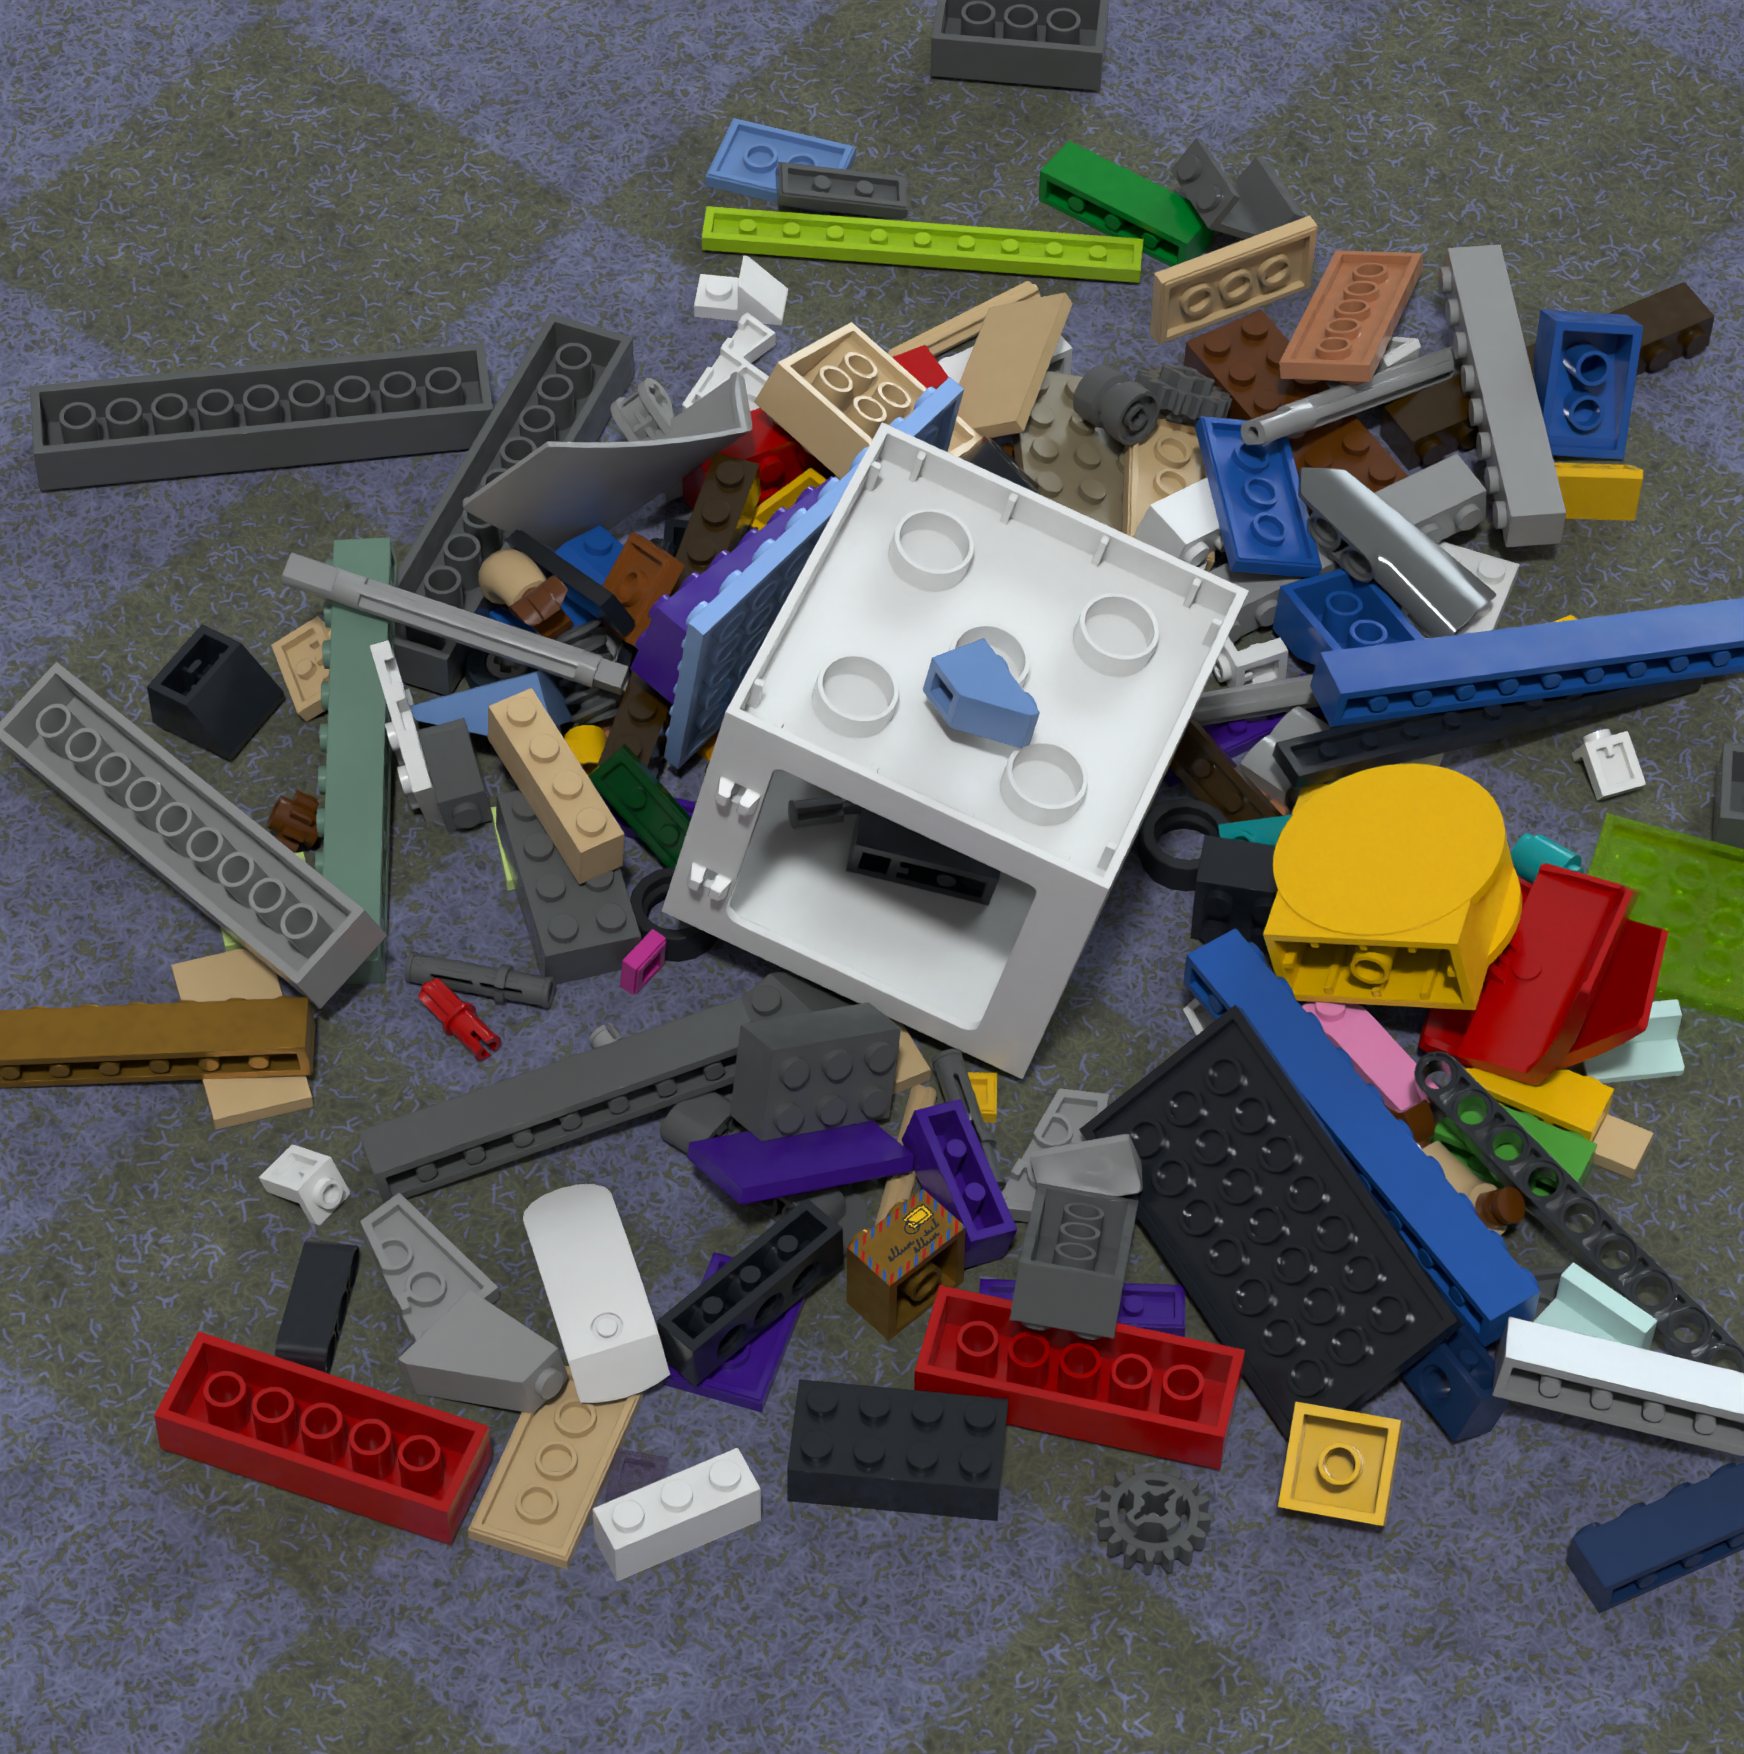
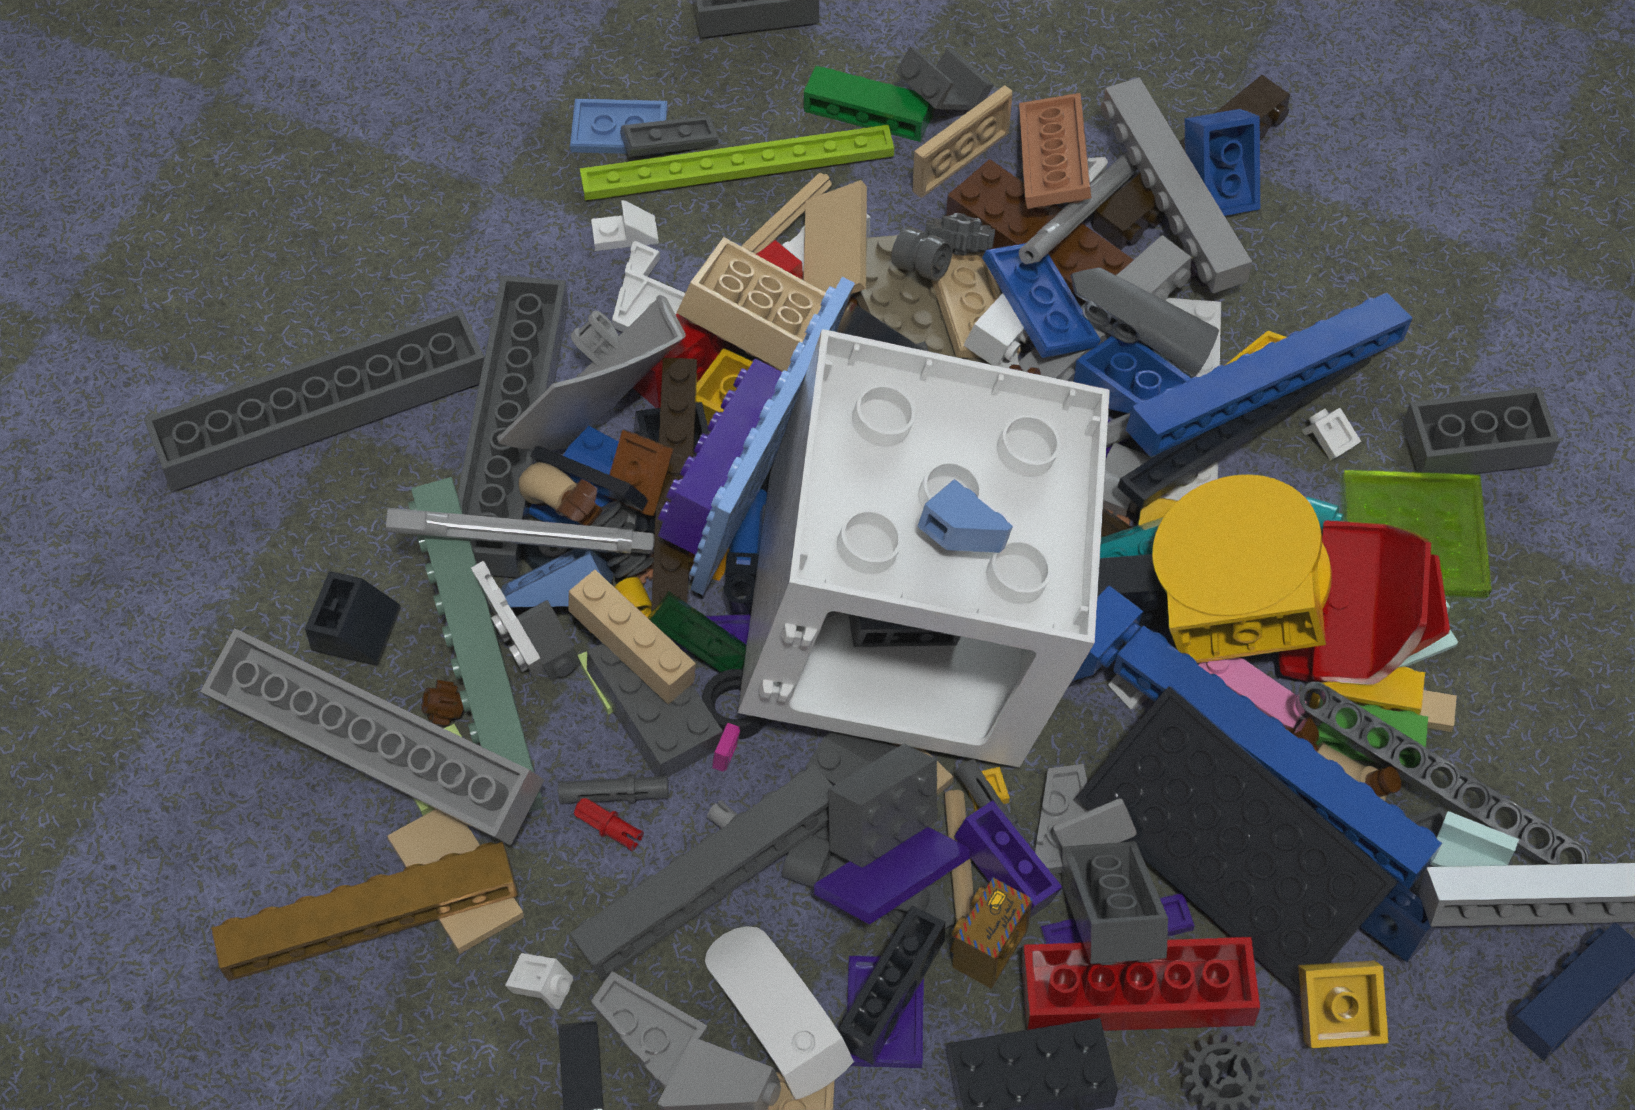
camera: 15 degrees left, 5 degrees up
tan bracket [271,616,331,722] -> none
yellow slope [1554,462,1643,521] -> none
none -> blue slope [1072,586,1143,681]

